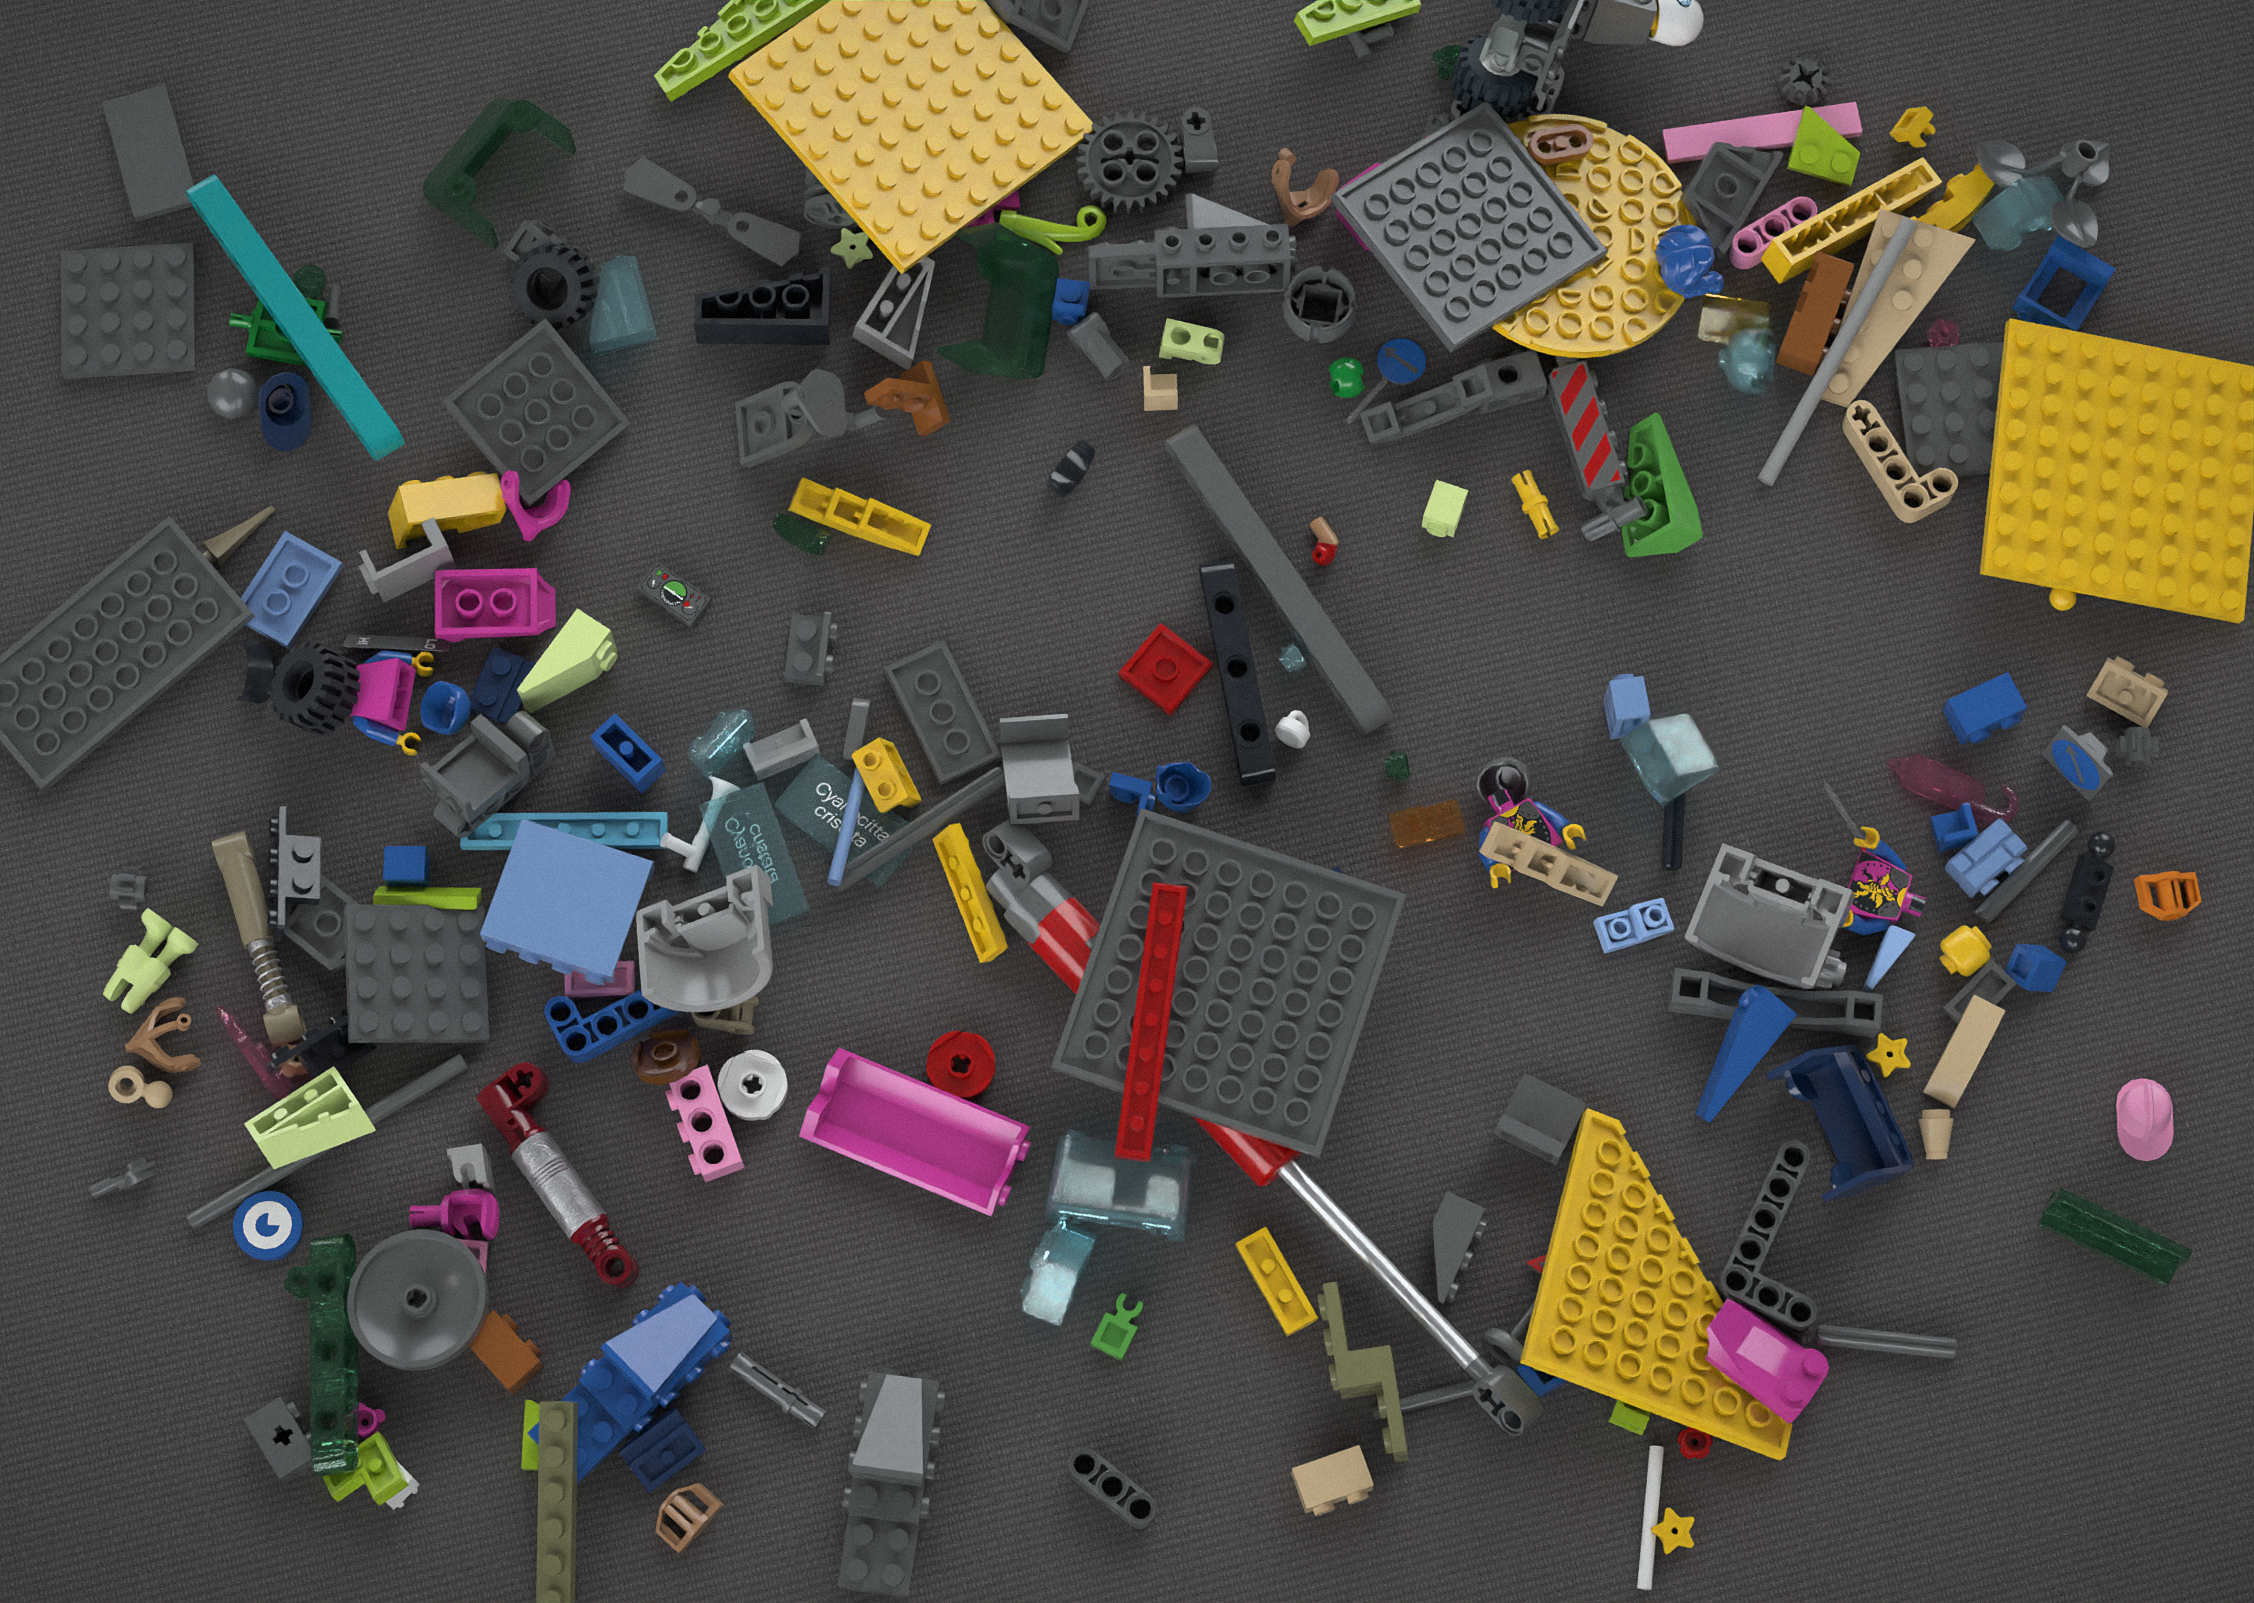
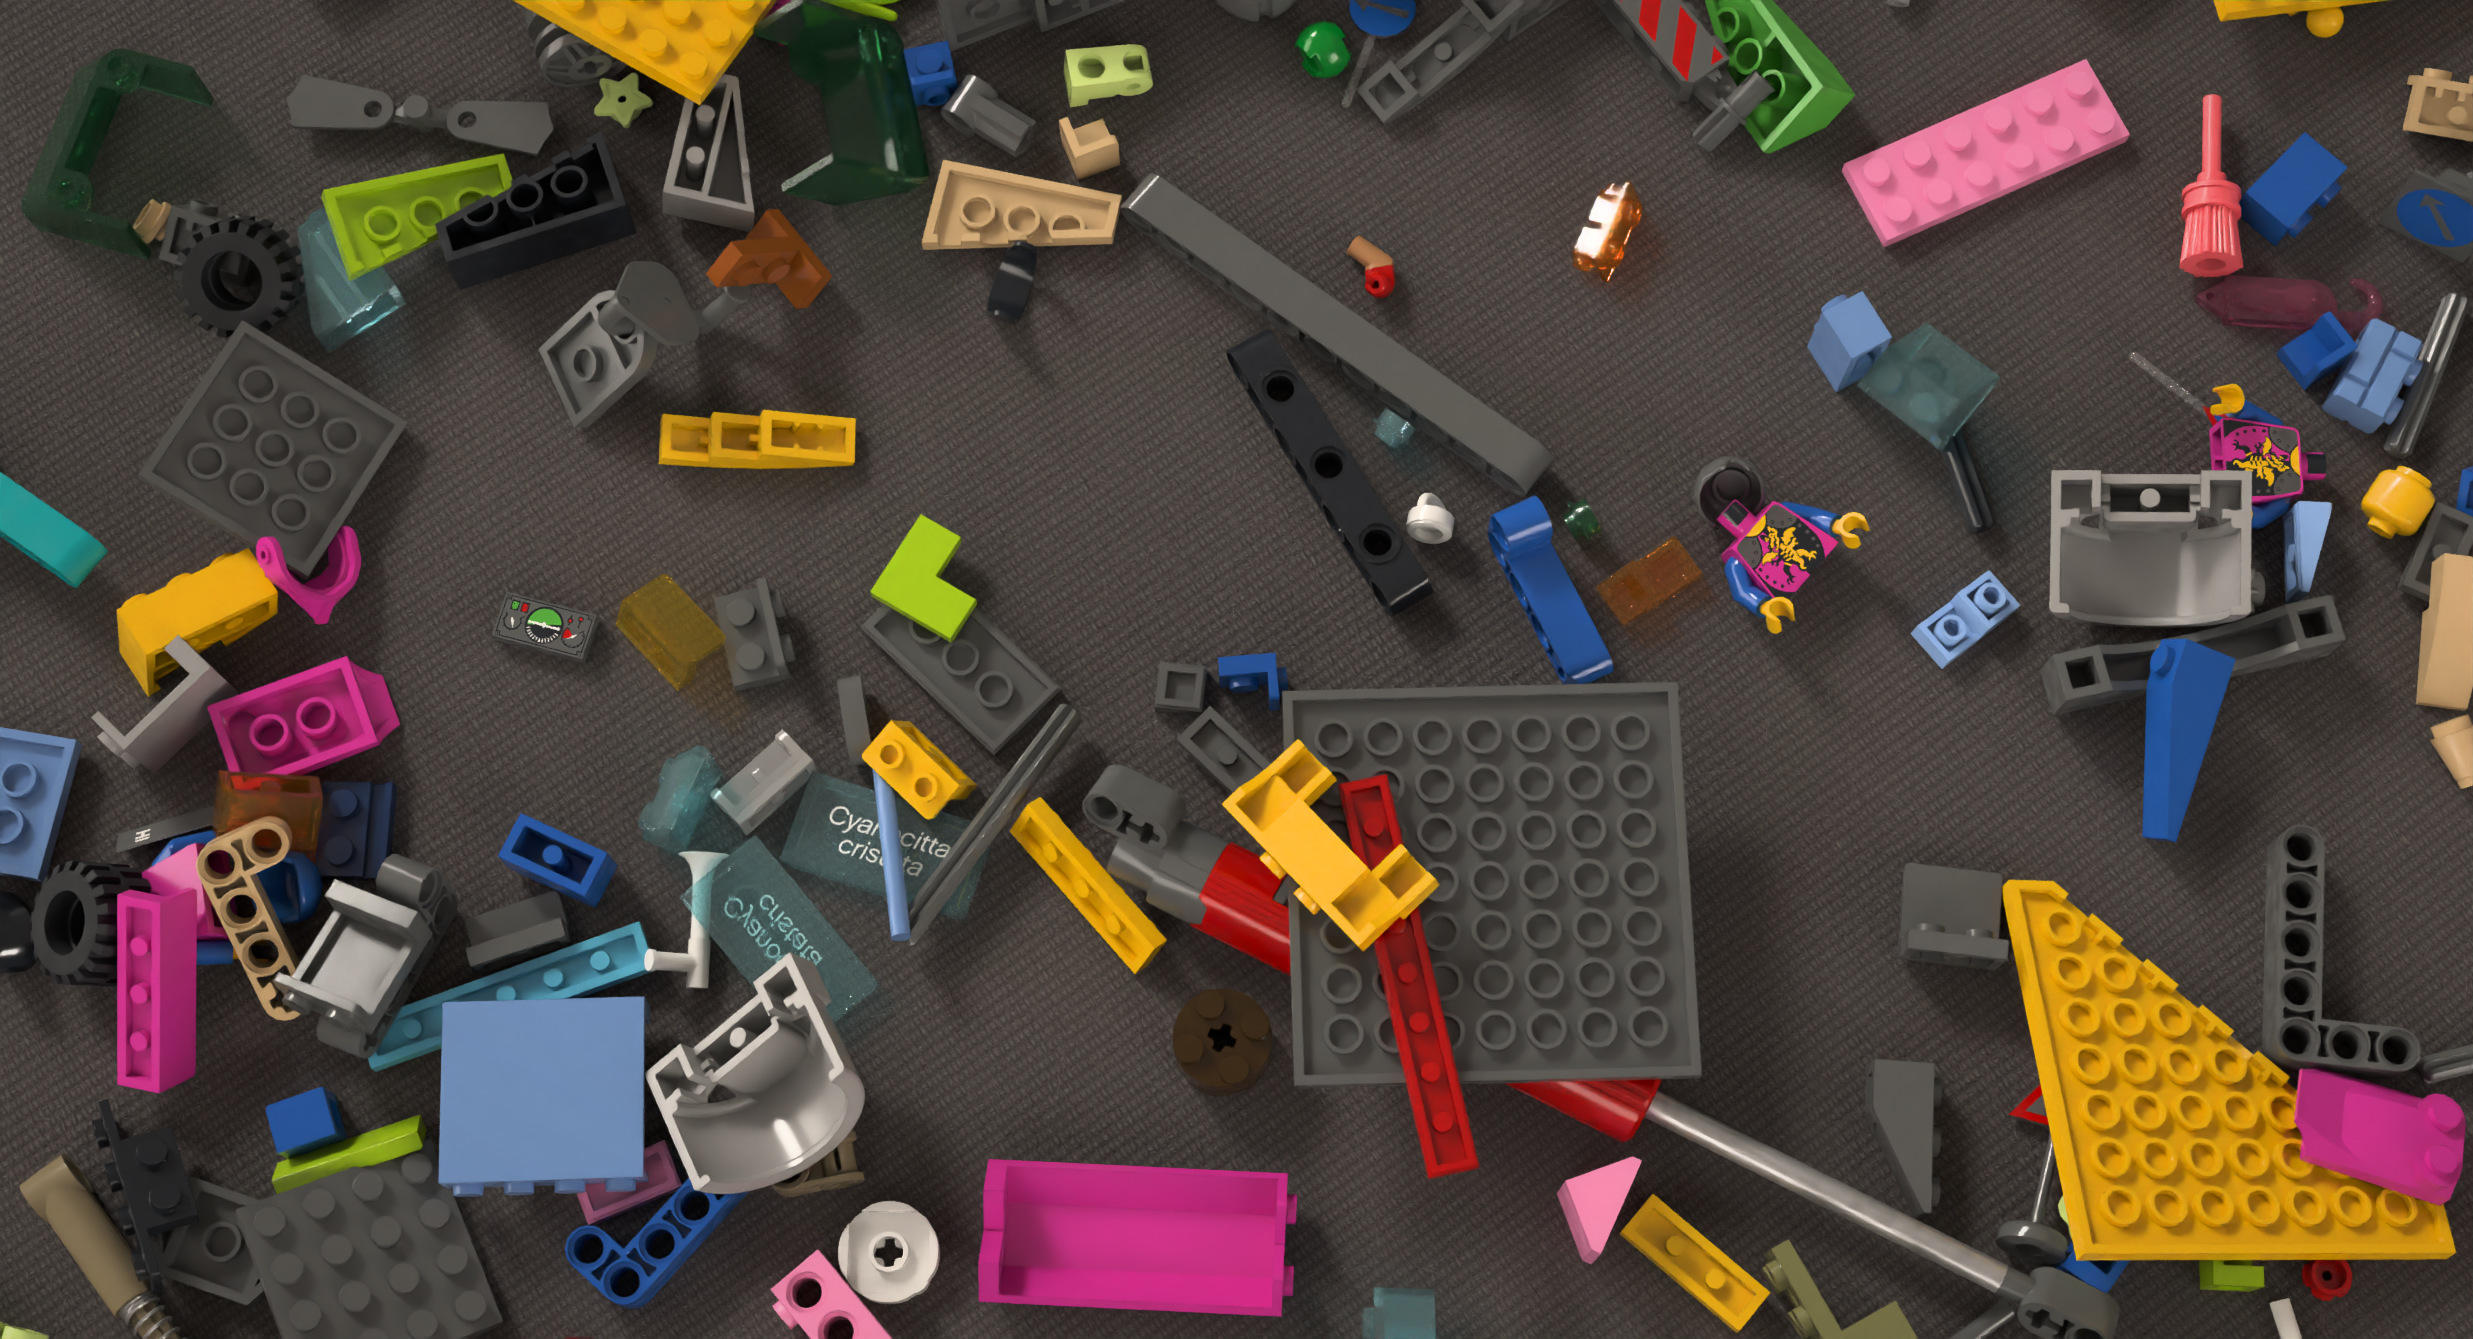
camera: 20 degrees left, 0 degrees up
yellowish green slope [517,608,618,713] -> none
reddish brown tile [631,1027,701,1085] -> none
clear green helmet [773,513,834,555] -> none
red plate [927,1031,995,1100] -> none
dark grey panel [999,714,1079,825] -> none
clear light blue windscreen [1045,1130,1197,1242] -> none
red tile [1118,623,1214,717] -> none
blue hair [1155,762,1211,814] -> none
yellowish green brick [1422,480,1468,537] -> none
tan slope [1479,821,1618,907] -> none
yellow pin [1511,470,1559,539] -> none
dark blue windscreen [1766,1044,1914,1202] -> none
yellow plate [1866,1033,1911,1078] -> none
none -> dark pink panel [117,888,197,1093]
none -> tan plate [132,199,171,244]
none -> tan beam [196,816,300,1021]
none -> clear orange brick [212,771,323,852]
none -> lime wing [321,153,513,282]
none -> dark grey panel [465,890,574,976]
none -> clear yellow panel [616,574,726,691]
none -> lime tile [870,514,977,643]
none -> tan wing [921,160,1122,250]
none -> dark brown brick [1172,989,1272,1097]
none -> dark grey plate [1176,706,1271,795]
none -> yellow bracket [1222,739,1440,952]
none -> blue beam [1487,495,1614,684]
none -> bright pink slope [1557,1156,1642,1264]
none -> clear orange hinge [1572,180,1642,283]
none -> bright pink plate [1842,59,2130,247]
none -> coral piece [2179,94,2243,278]

